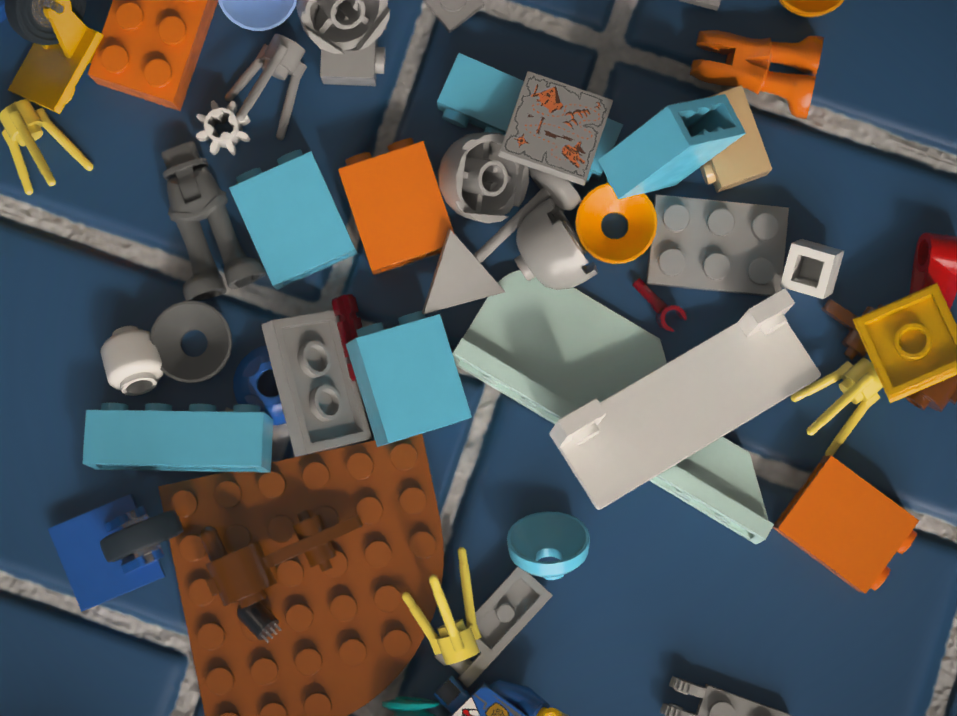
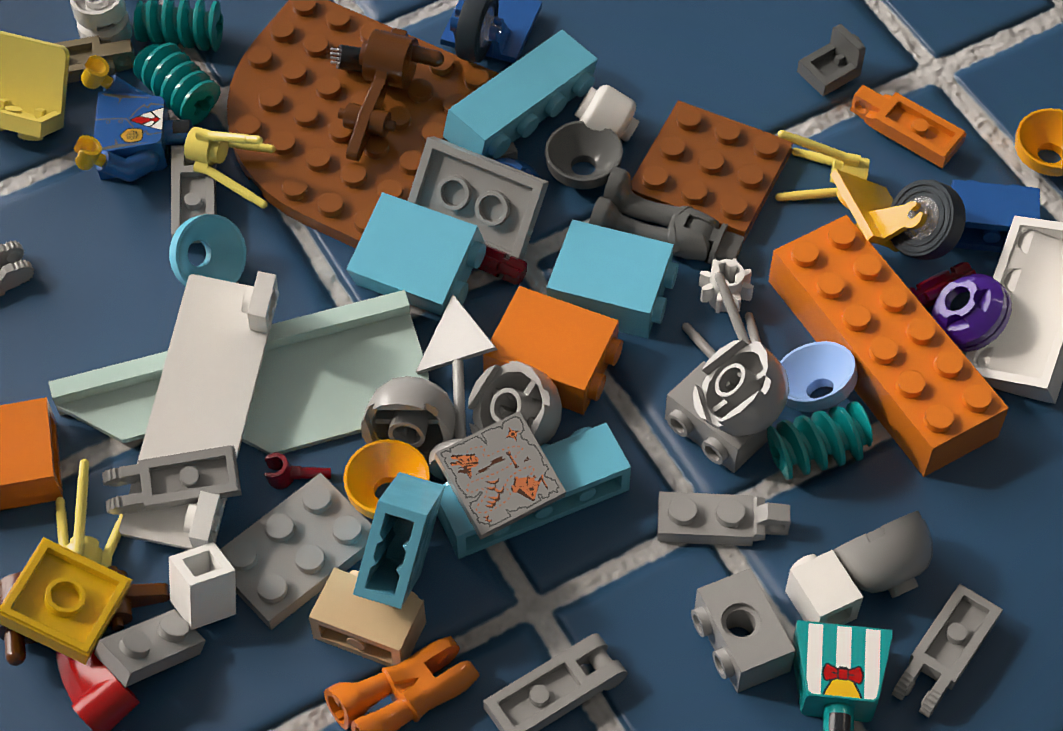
camera: 130 degrees right, 30 degrees down
none -> light grey plate [94,609,206,687]
none -> light grey hinge [102,445,242,515]
none -> dark orange plate [631,100,793,241]

